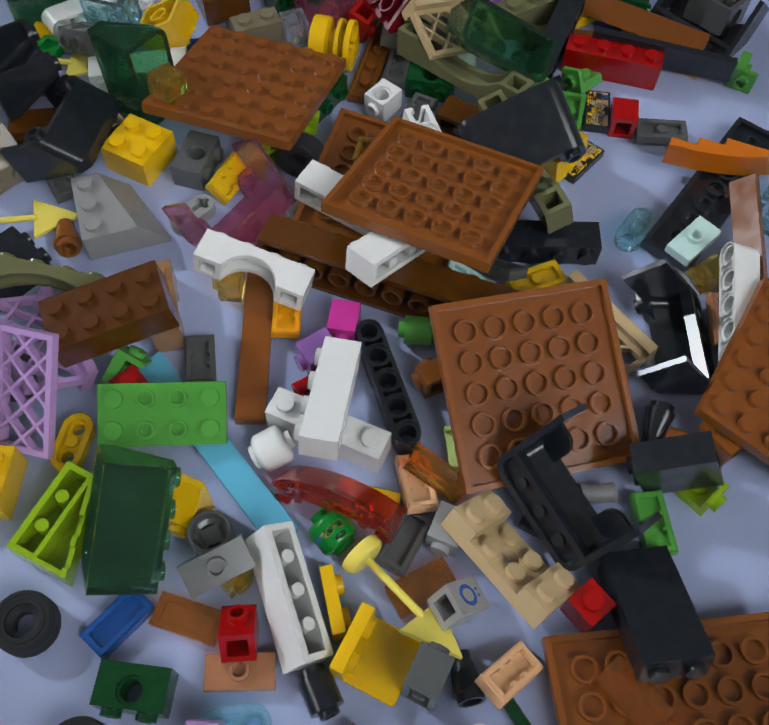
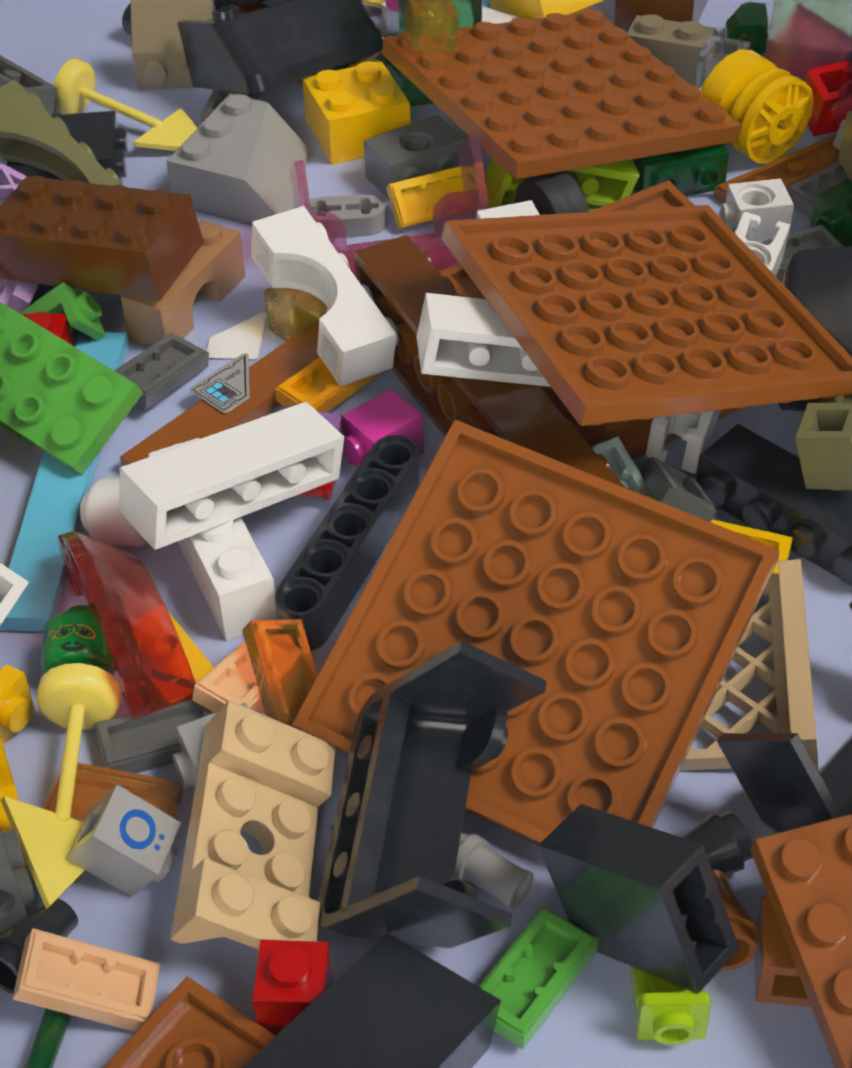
camera: 45 degrees right, 15 degrees down
dark orange cone [53,218,82,258] -> none
none -> light grey sticker [190,353,250,413]
none -> white sticker [207,312,267,360]

